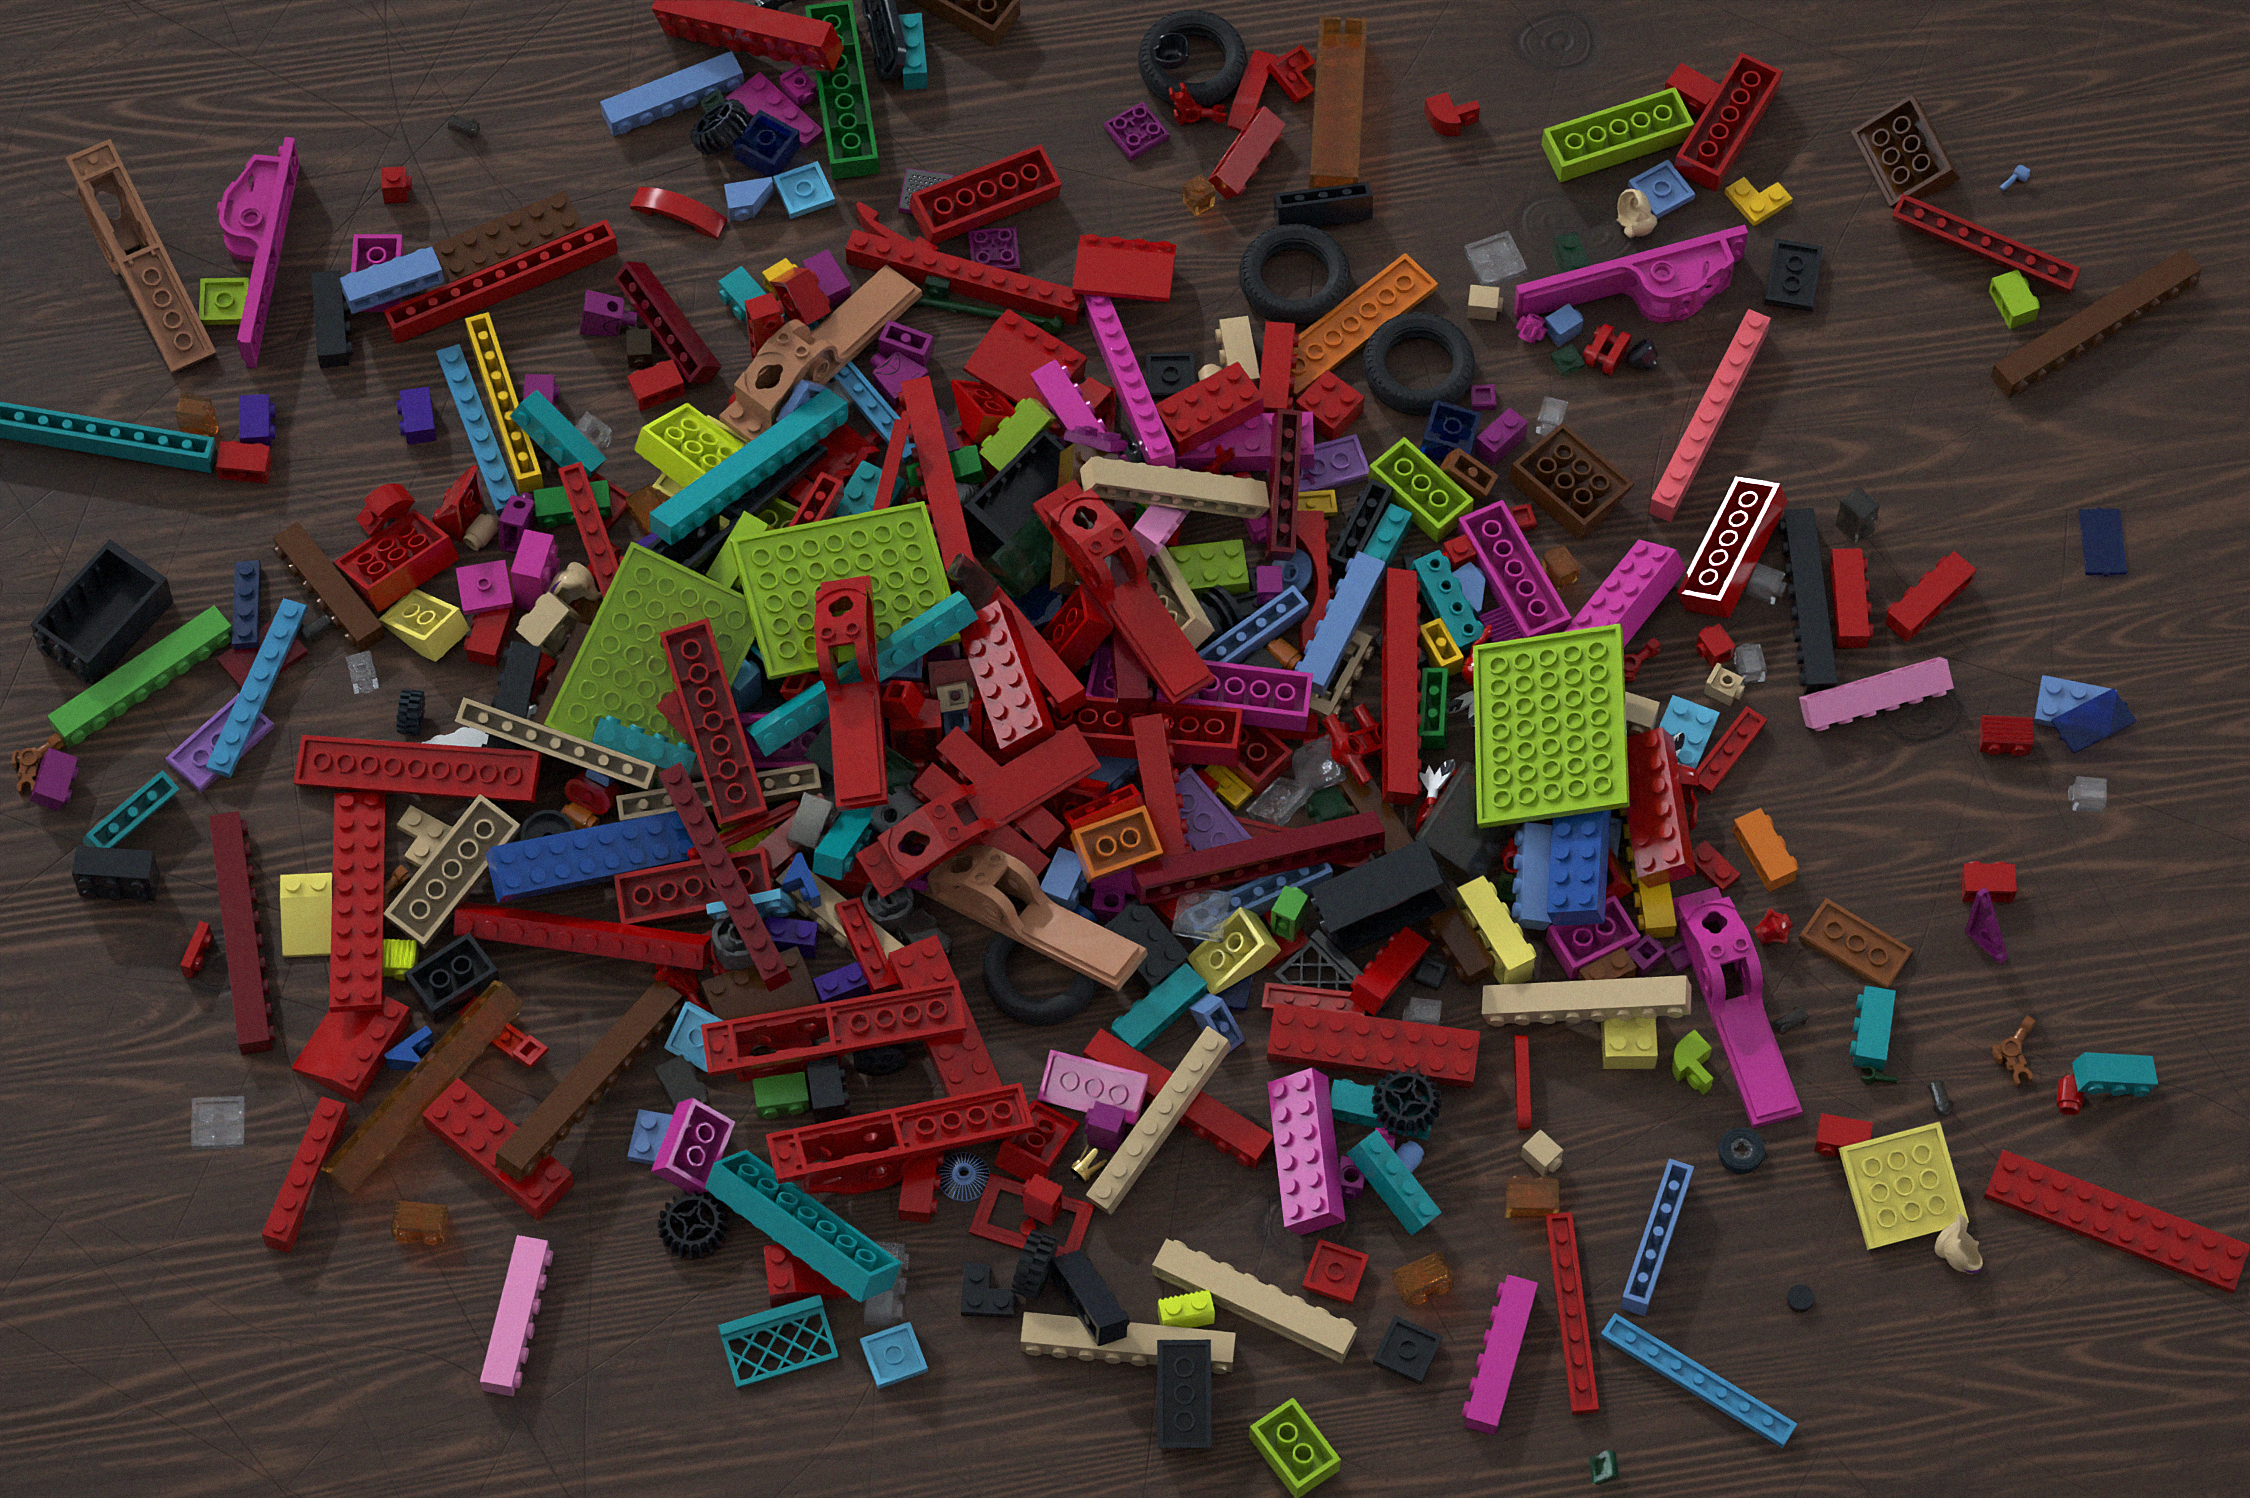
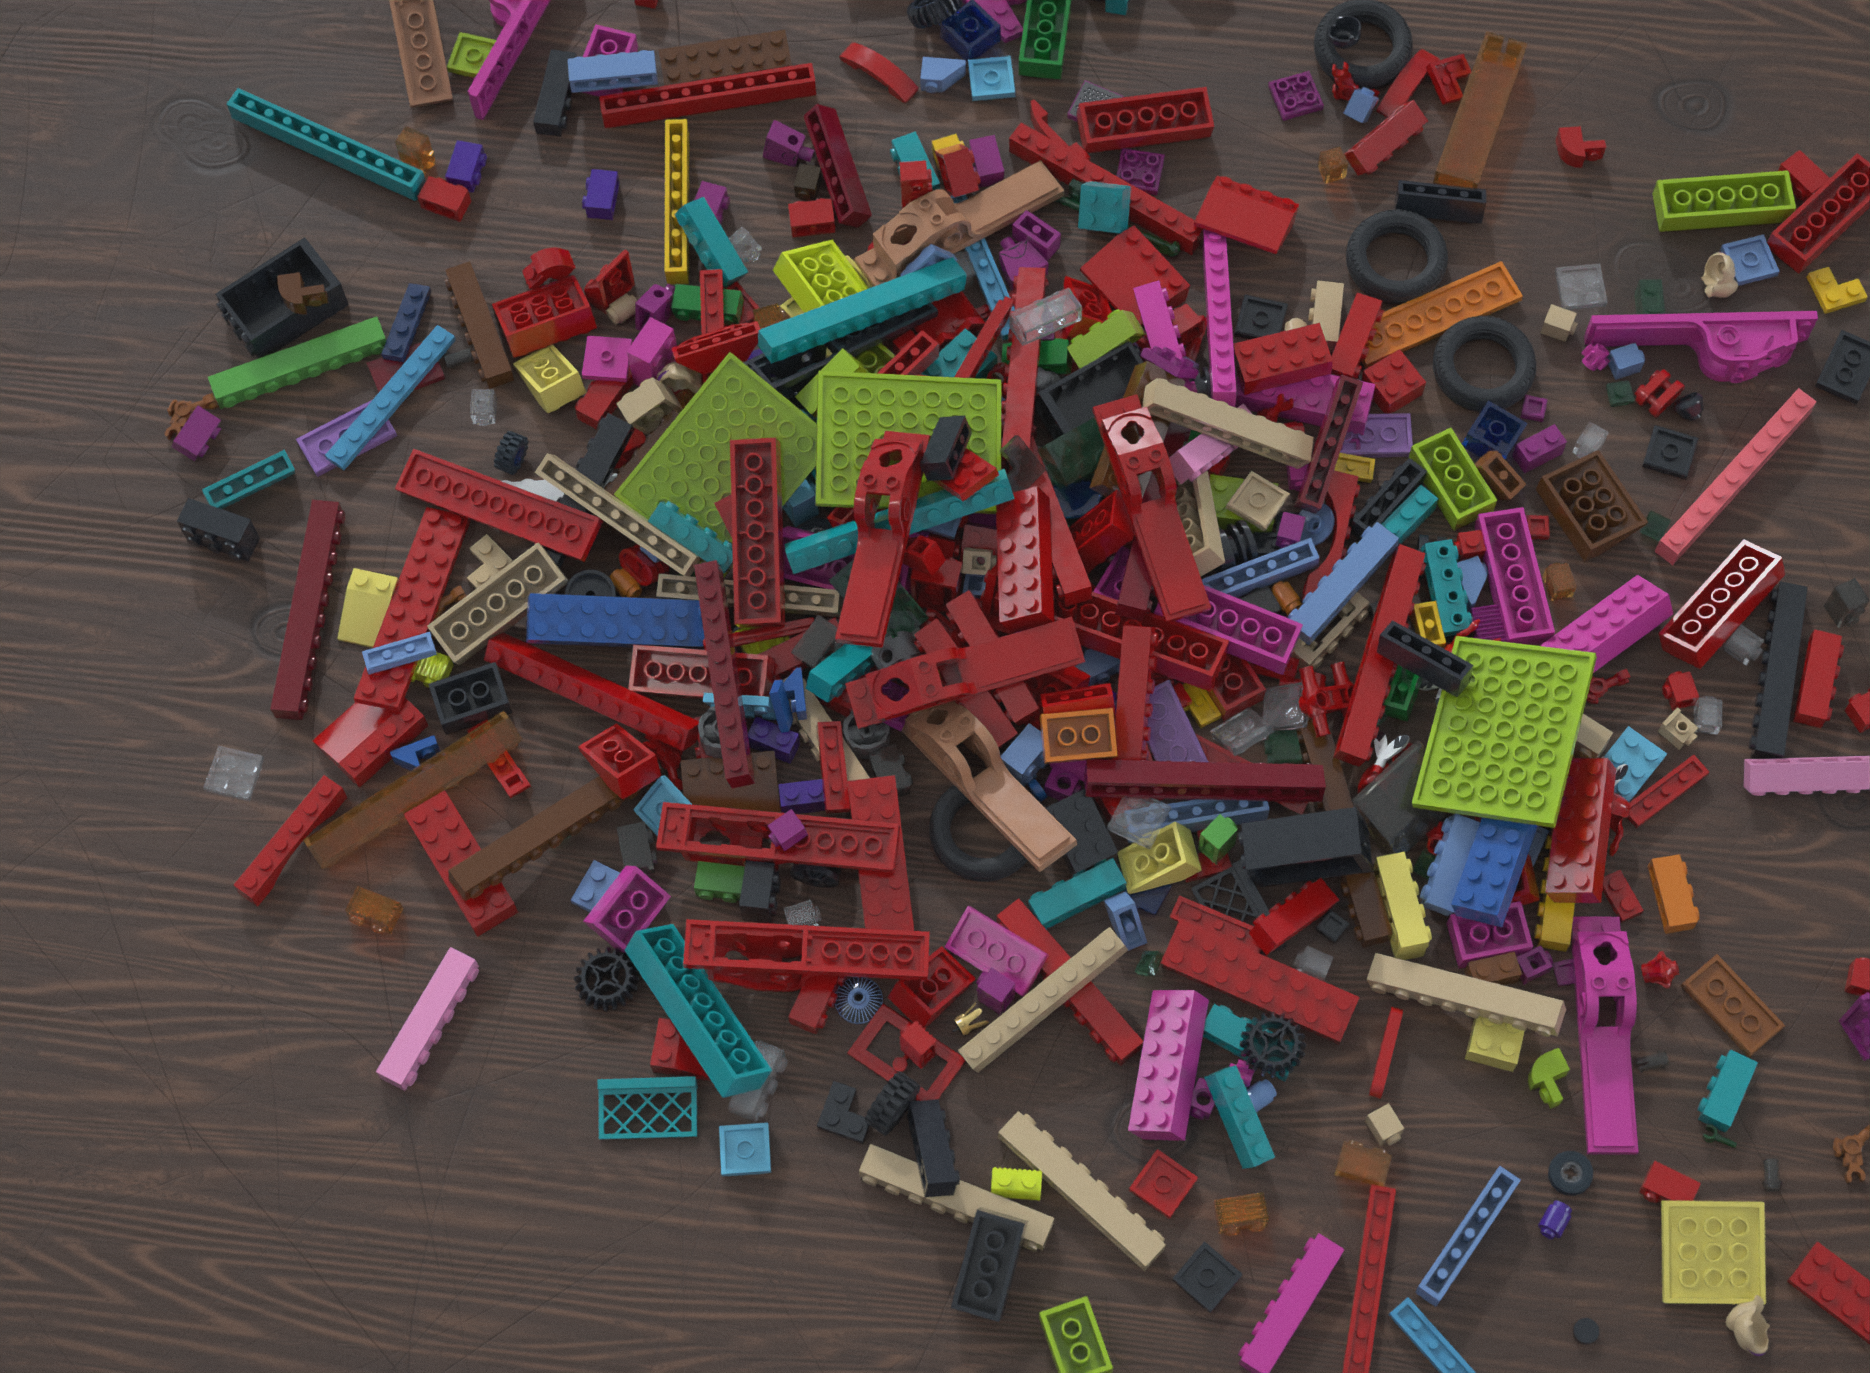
camera: 20 degrees right, 5 degrees up
red plate [180,921,214,979] -> none
dark azure plate [436,344,517,515] -> none
none -> reddish brown brick [277,272,329,314]
none -> medium blue tile [362,632,437,675]
none -> red slope [578,723,661,799]
none -> red wedge [671,321,760,375]
none -> magenta brick [768,809,808,851]
none -> blue tile [769,680,794,733]
none -> clear brick [784,900,822,926]
none -> black brick [920,415,972,481]
none -> red plate [934,448,999,501]
none -> clear brick [1009,288,1082,346]
none -> teal brick [1078,181,1131,233]
none -> clear green tile [1135,951,1164,976]
none -> tan tile [1226,471,1290,531]
none -> medium blue brick [1343,87,1379,123]
none -> black brick [1377,620,1474,697]
none -> dark purple brick [1538,1200,1572,1240]
none -> clear green plate [1639,510,1671,541]
none -> black tile [1642,425,1699,480]

